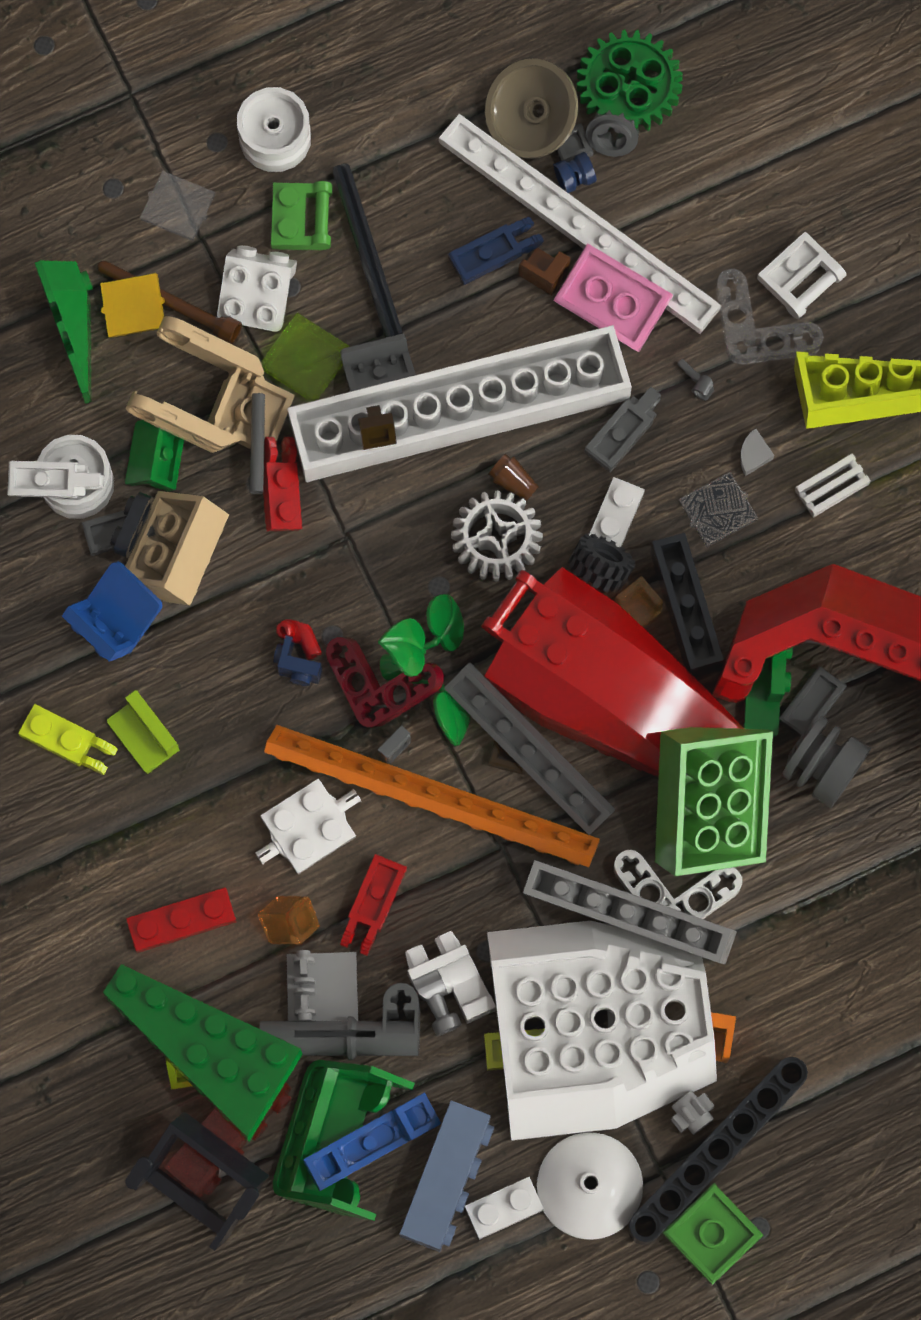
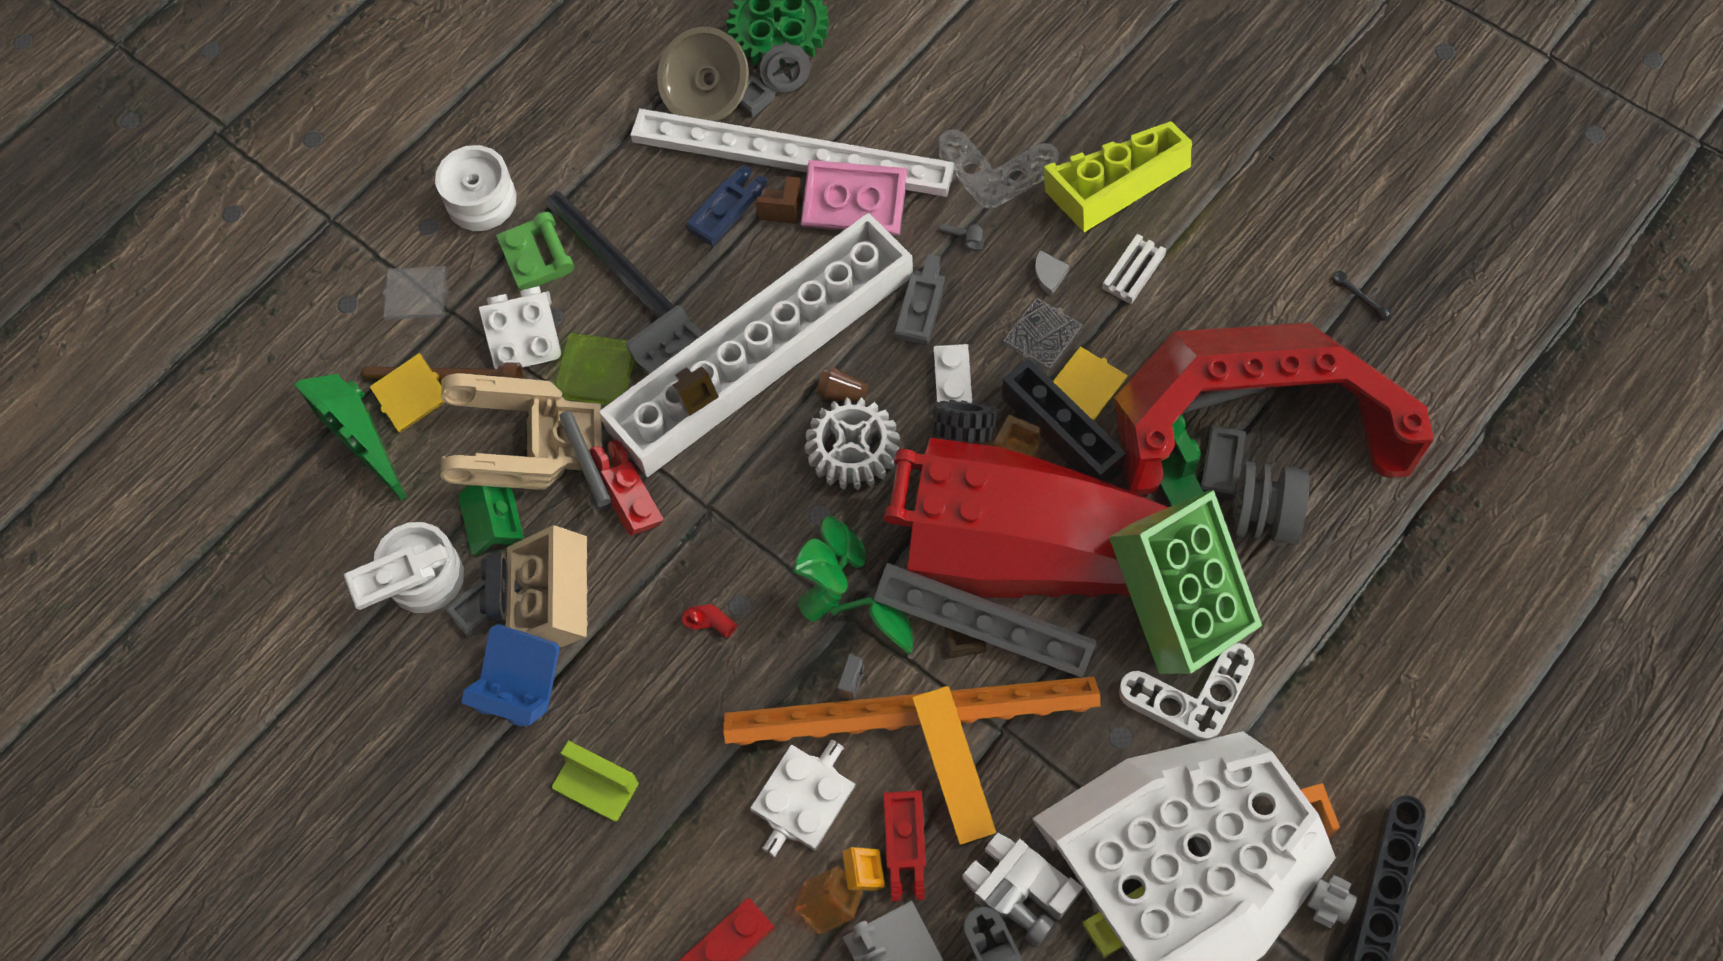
camera: 20 degrees left, 10 degrees down
neon yellow hinge [18,704,118,775] -> none
dark blue bracket [273,635,322,686] -> none
dark red beam [326,637,444,727] -> none
light grey brick [523,860,737,964] -> none
dark blue wheel [553,152,597,193] -> none
white plate [757,232,846,319] -> none
none -> light orange tile [842,847,885,891]
none -> light orange tile [912,686,996,845]
none -> yellow piece [1053,346,1128,421]

